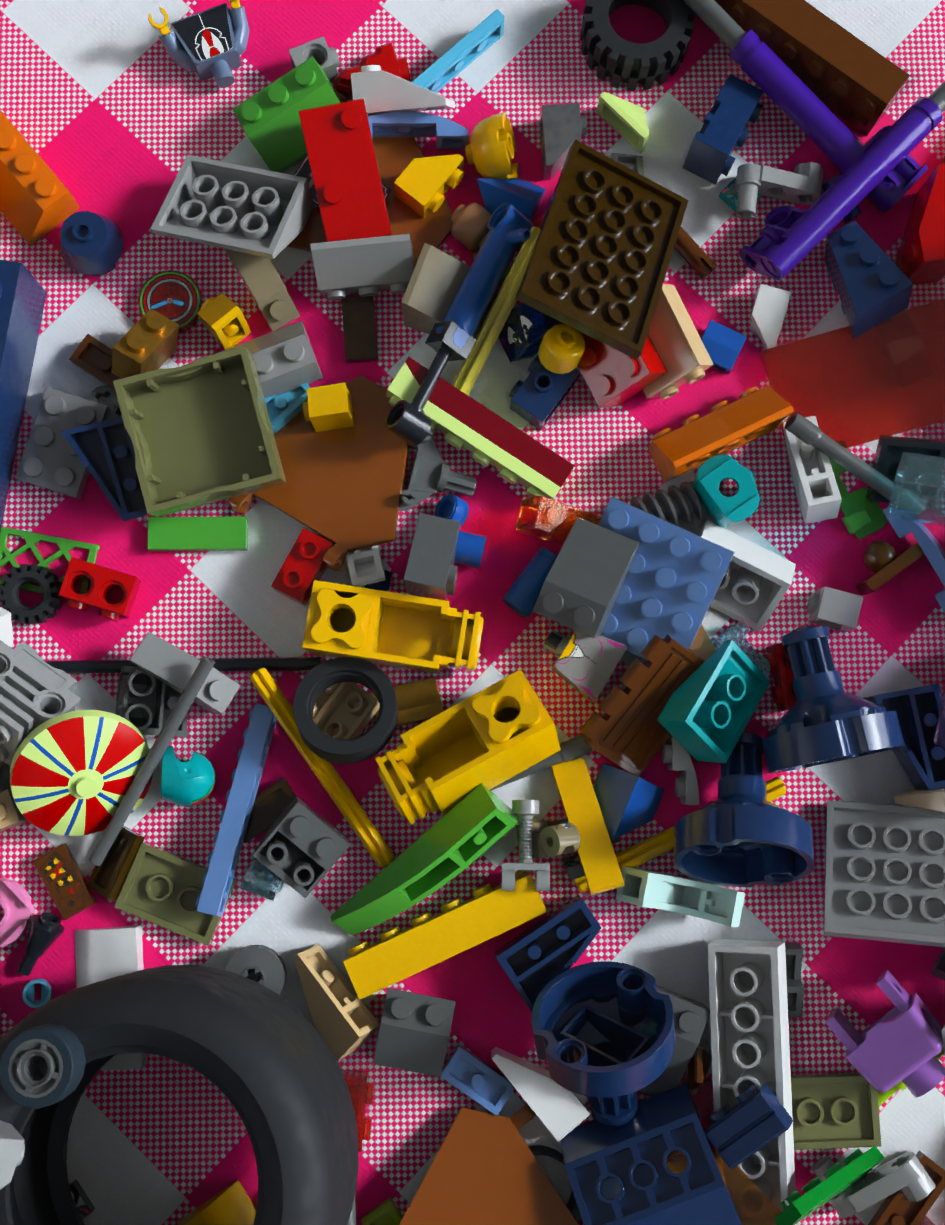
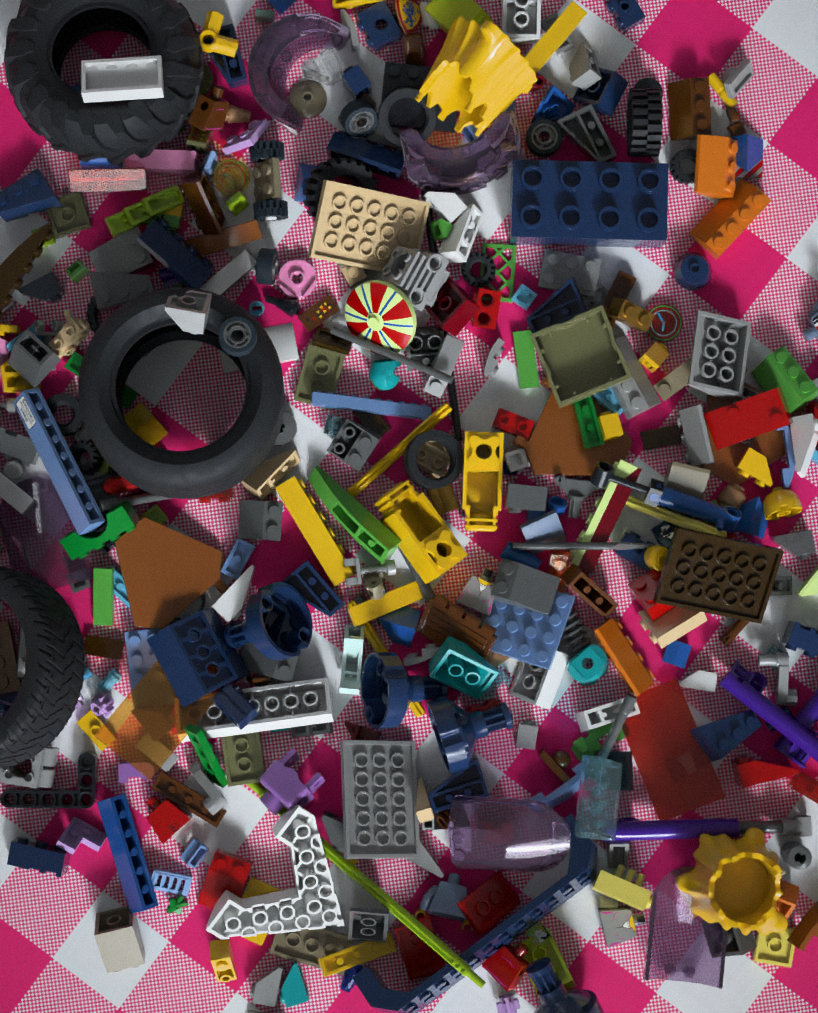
camera: 90 degrees right, 5 degrees up
none -> dark red slope [344,721,381,741]
none -> dark red slope [424,276,481,337]
none -> light grey slope [483,338,505,378]
none -> medium azure plate [511,284,538,310]
none -> dark grey piece [513,542,654,550]
none -> sand blue slope [519,510,567,555]
none -> reddish brown piece [560,563,618,619]
none -> green plate [572,396,604,449]

